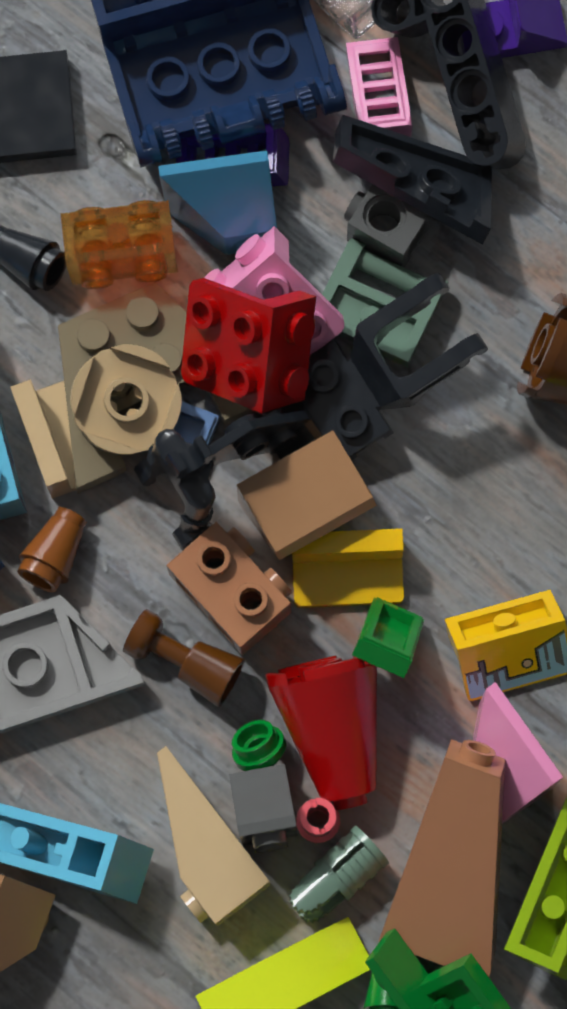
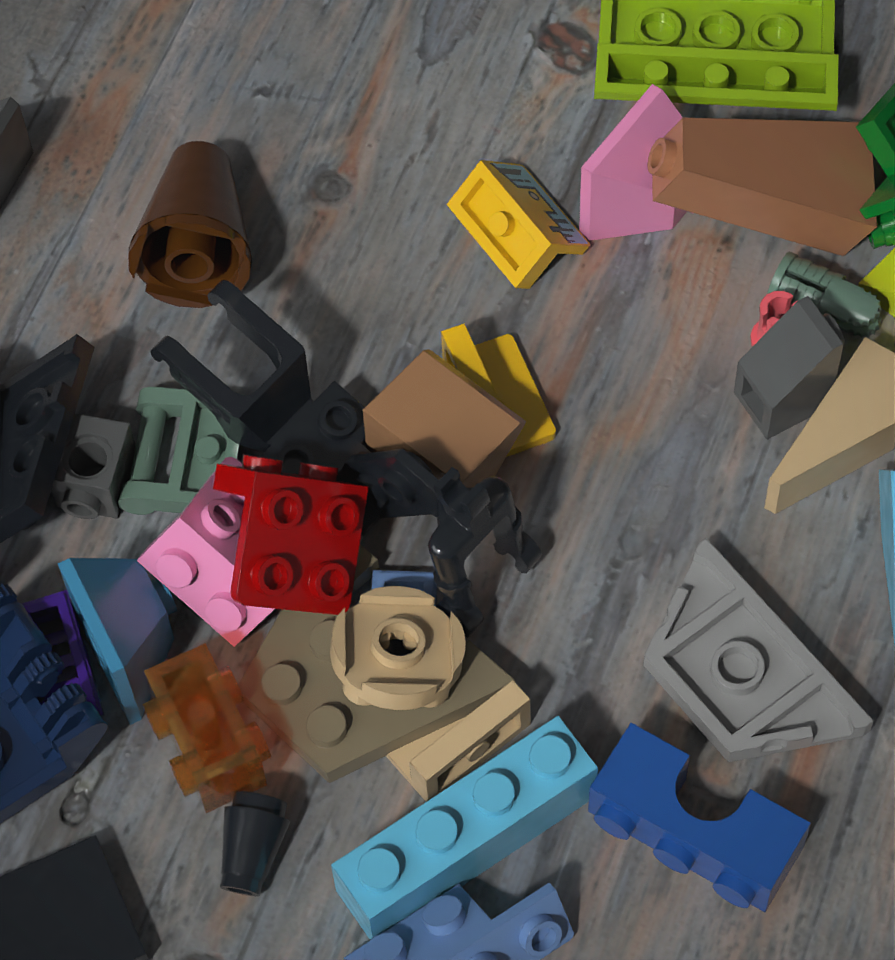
camera: 110 degrees left, 15 degrees down
dark orange cone [17,507,87,592] -> none
reddish brown piece [123,609,245,708] -> none
nougat brick [166,521,292,656] -> none
green plate [232,720,287,771] -> none
red cone [265,652,377,810] -> none
green tile [352,597,424,678] -> none

